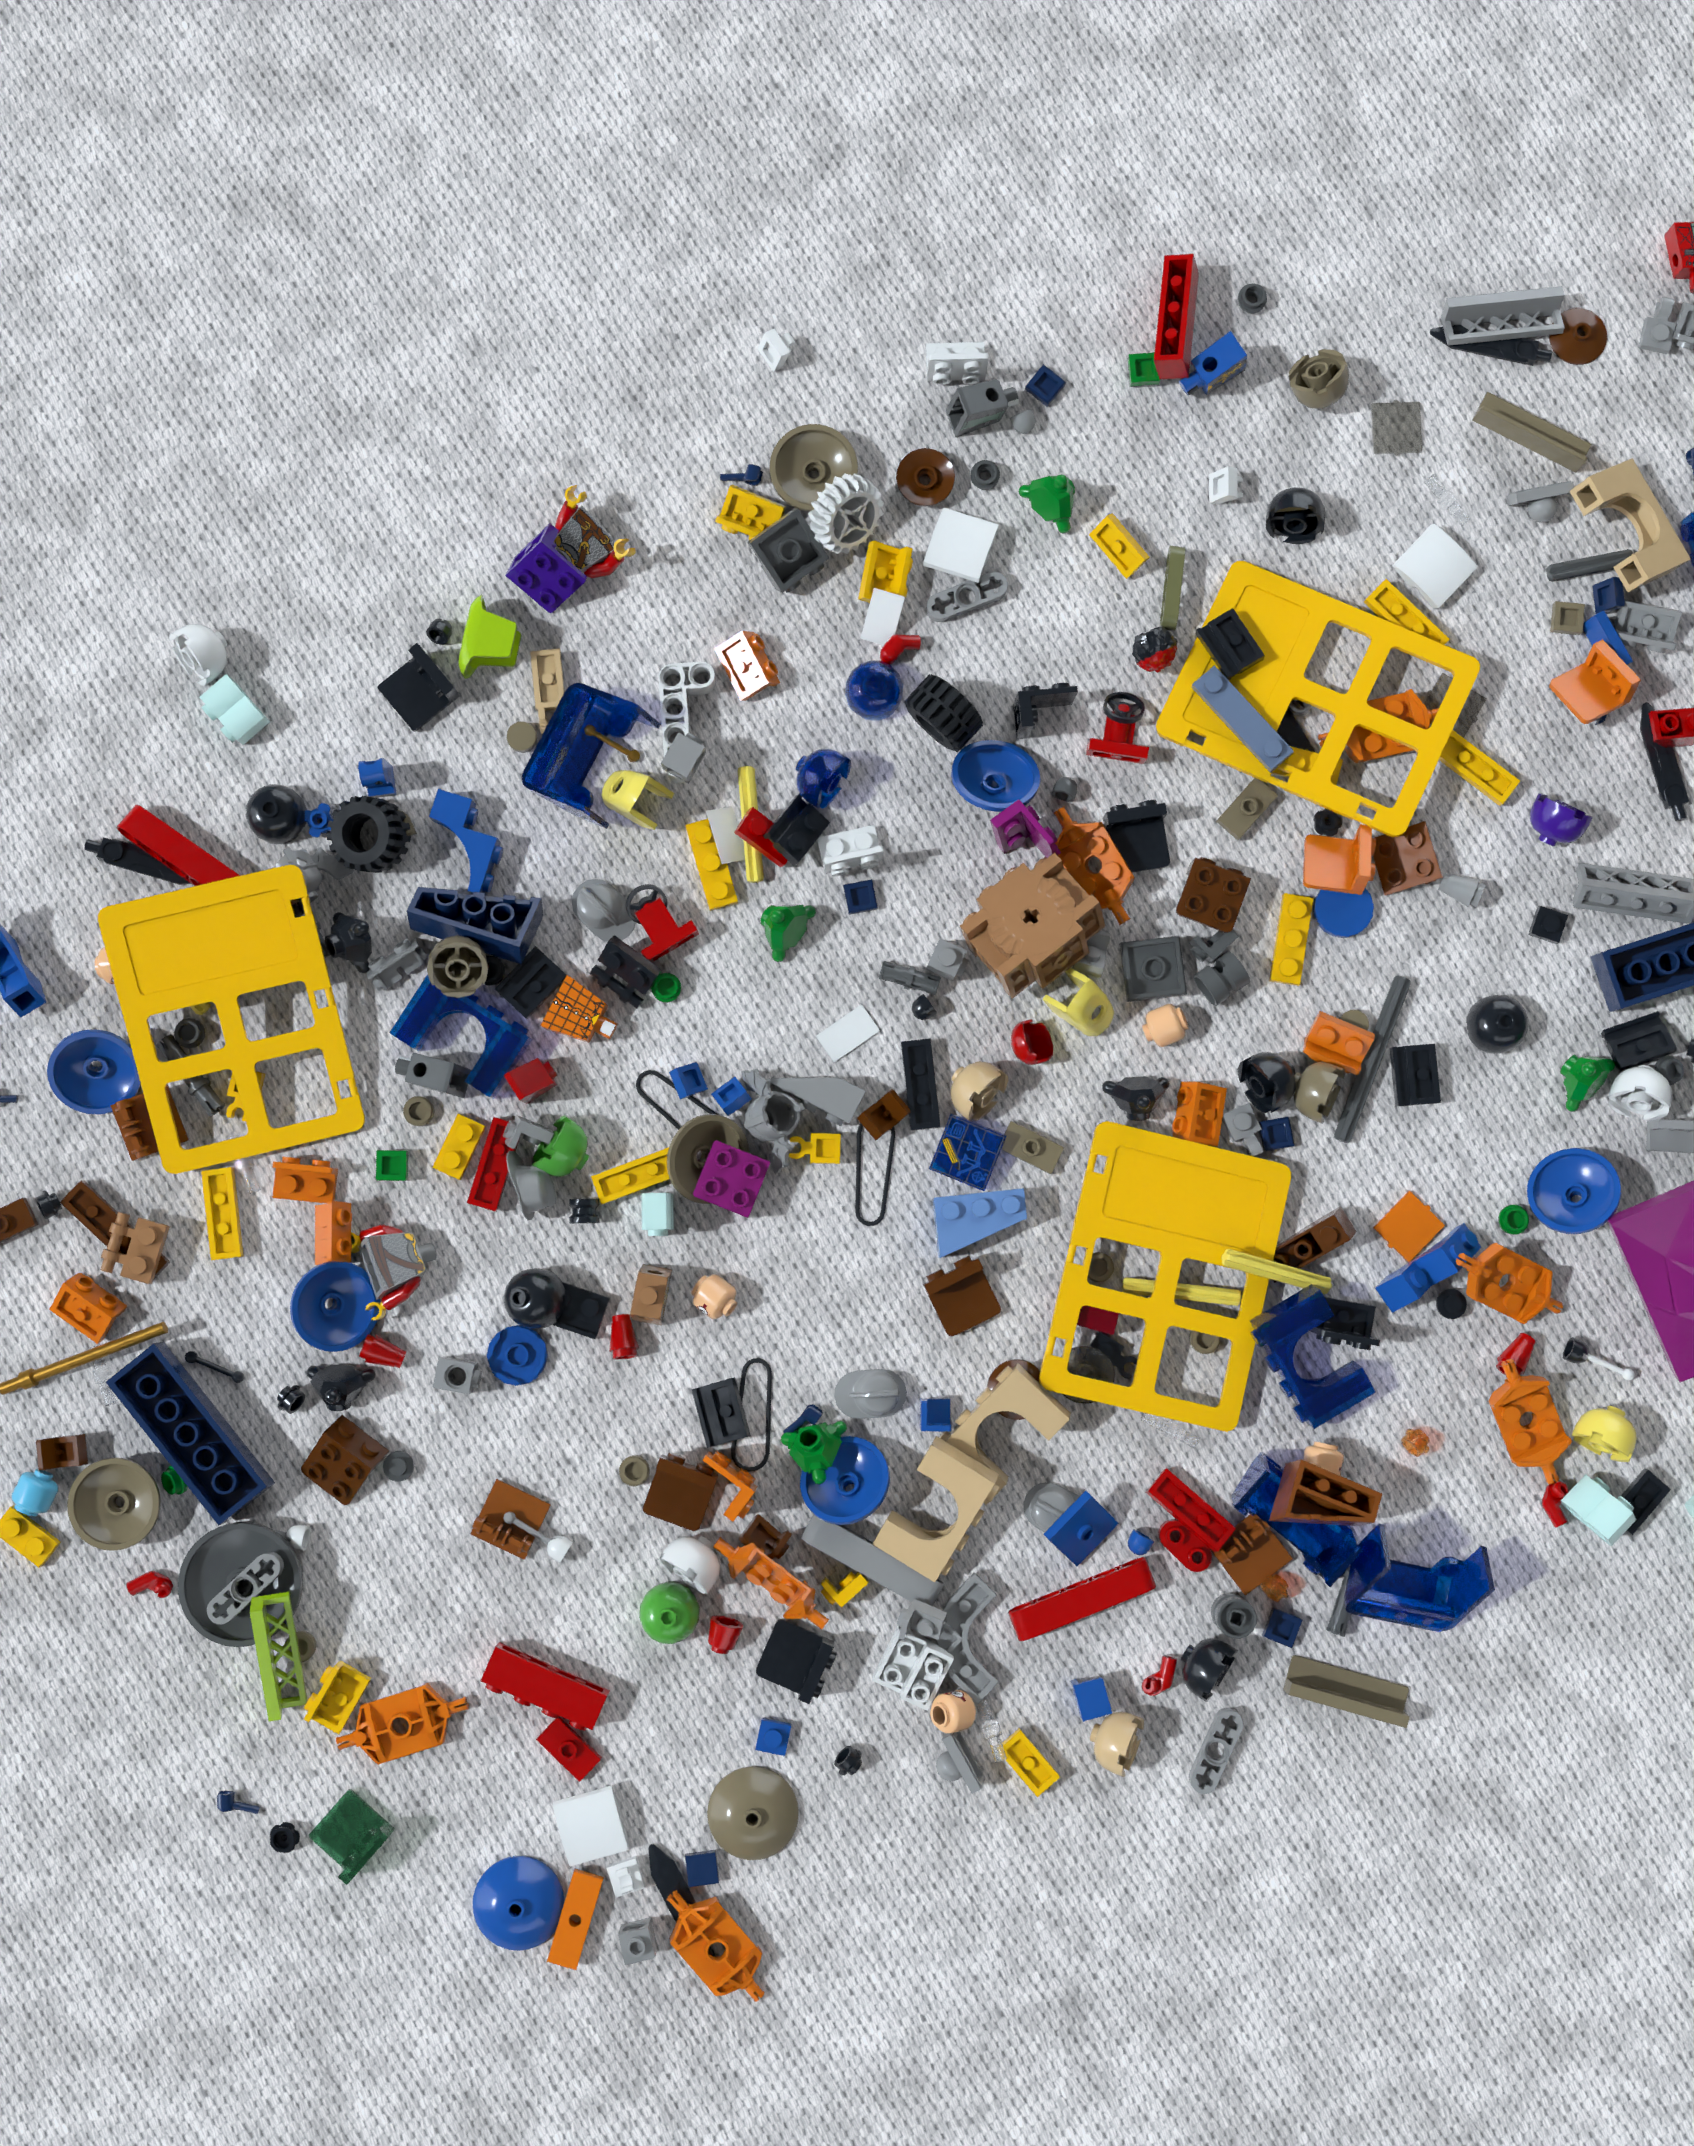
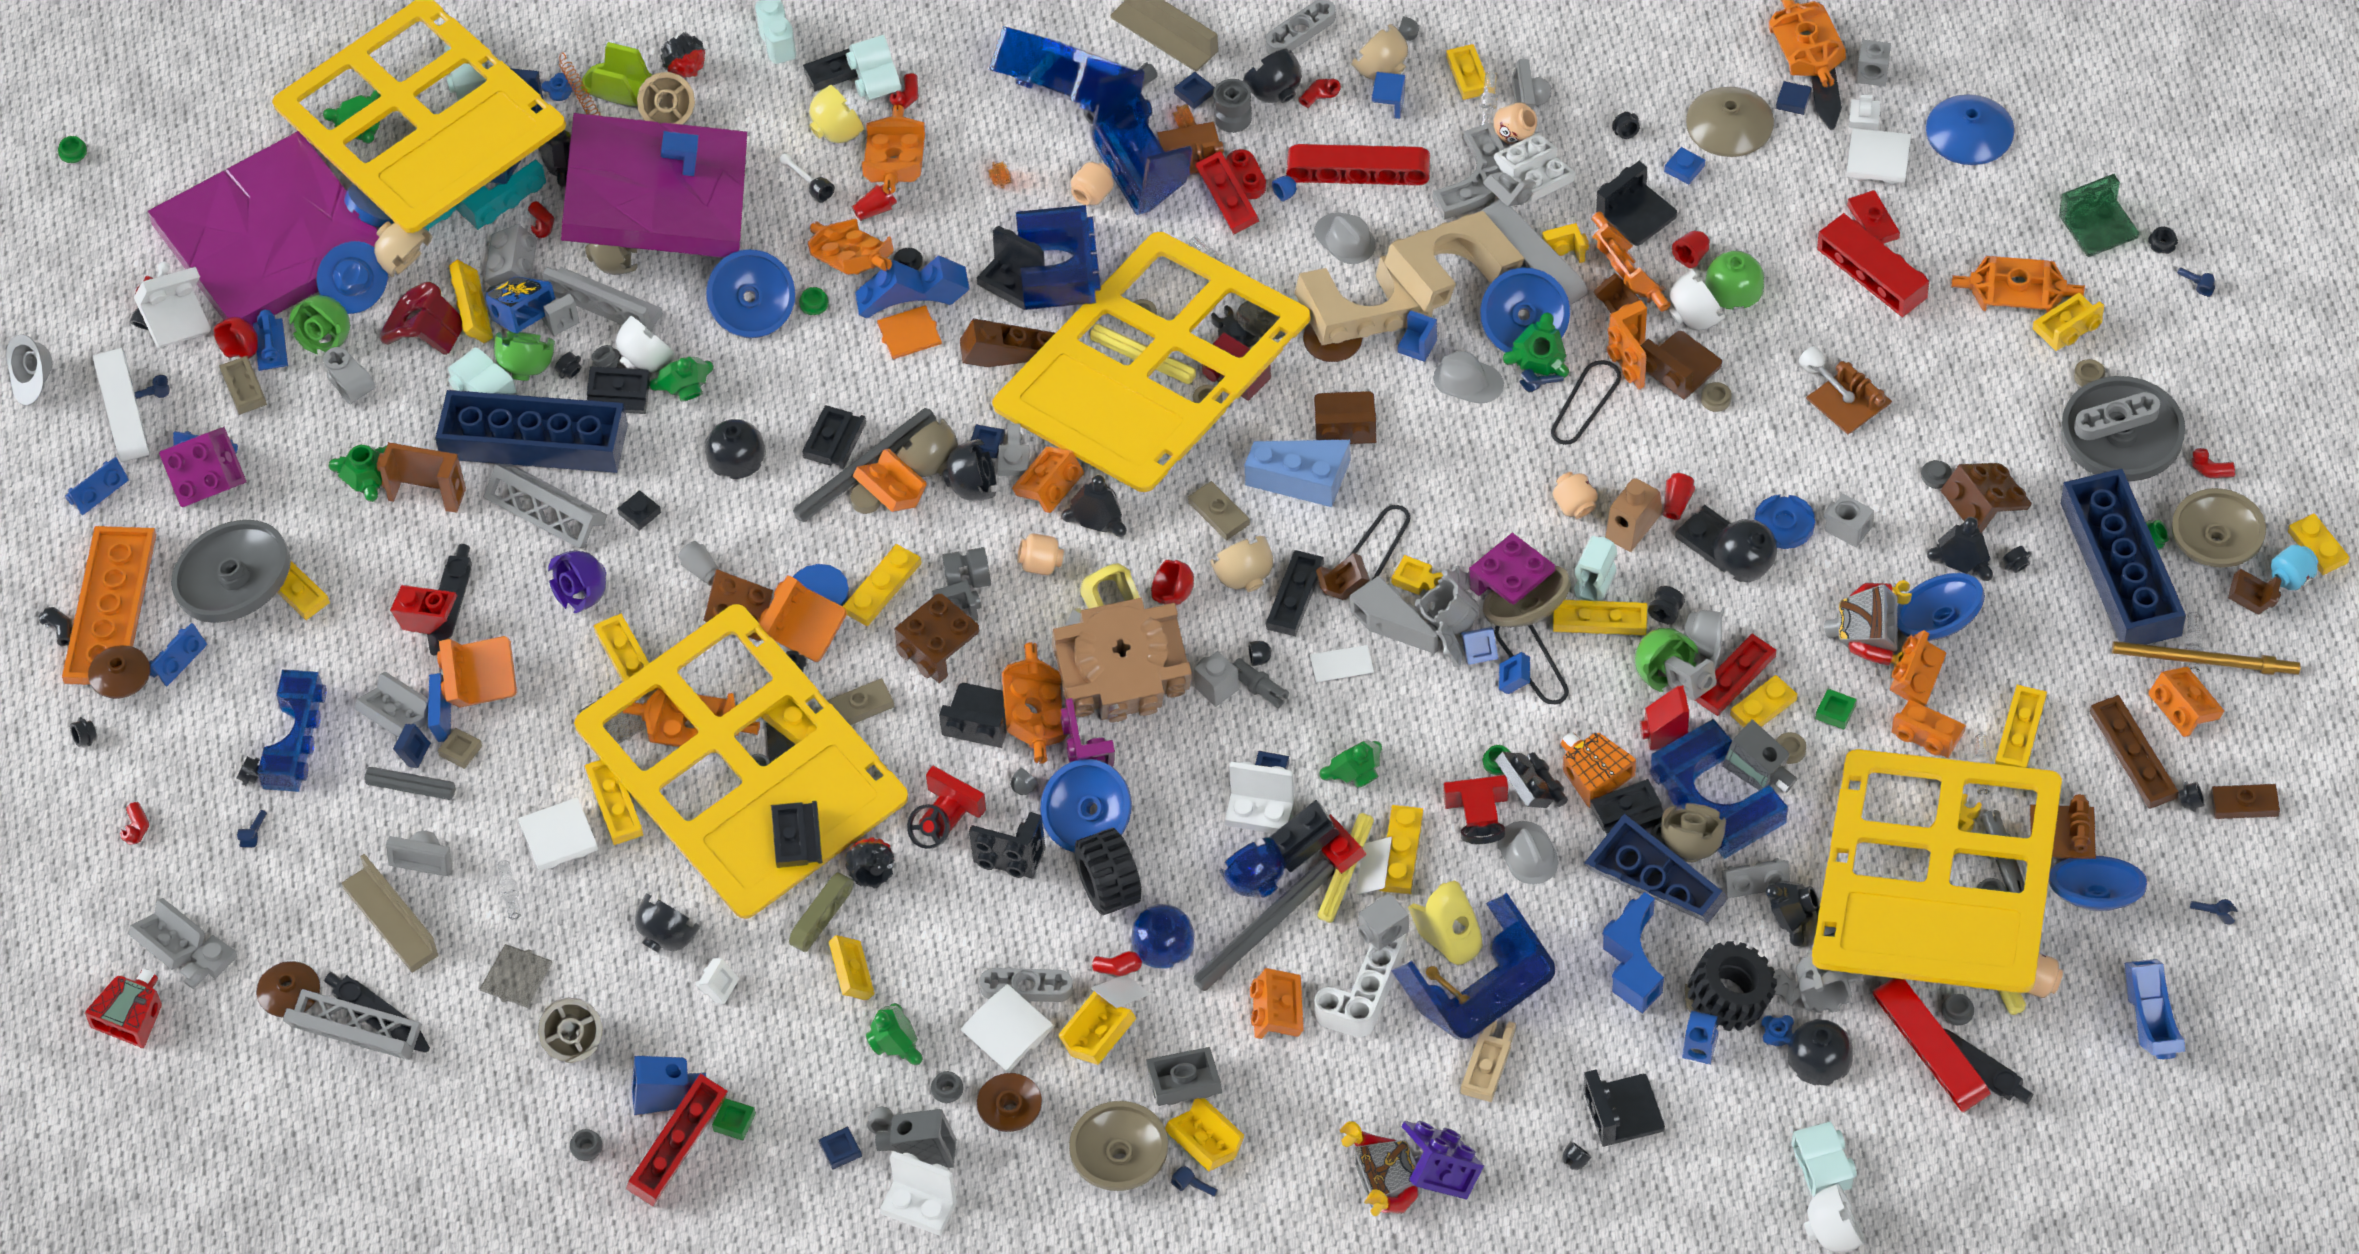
camera: 145 degrees left, 30 degrees down
medium nougat plate [100,1212,170,1284] -> none
black hinge [185,1351,244,1383] -> none
lime fence [250,1592,307,1722] -> none
white hinge [274,1525,310,1551] -> none
red cone [359,1334,406,1368] -> none
lime piece [458,594,522,679] -> none
dark tan tile [507,721,537,753] -> none
orange tile [547,1868,604,1970] -> none
black plate [691,1377,751,1448] -> none
white gear [808,473,884,554] -> none
clear blue tile [929,1113,1007,1191] -> none
blue plate [1043,1491,1119,1566] -> none
dark grey plate [1119,936,1187,1002] -> none
sand blue plate [1191,665,1294,773] -> none
light yellow axle [1221,1249,1332,1294] -> none
dark orange wedge [1269,1459,1382,1526] -> none
tan arch [1570,458,1691,592] -> none
none -> dark grey axle [1193,859,1334,991]
none -> dark grey hinge [1399,16,1419,41]

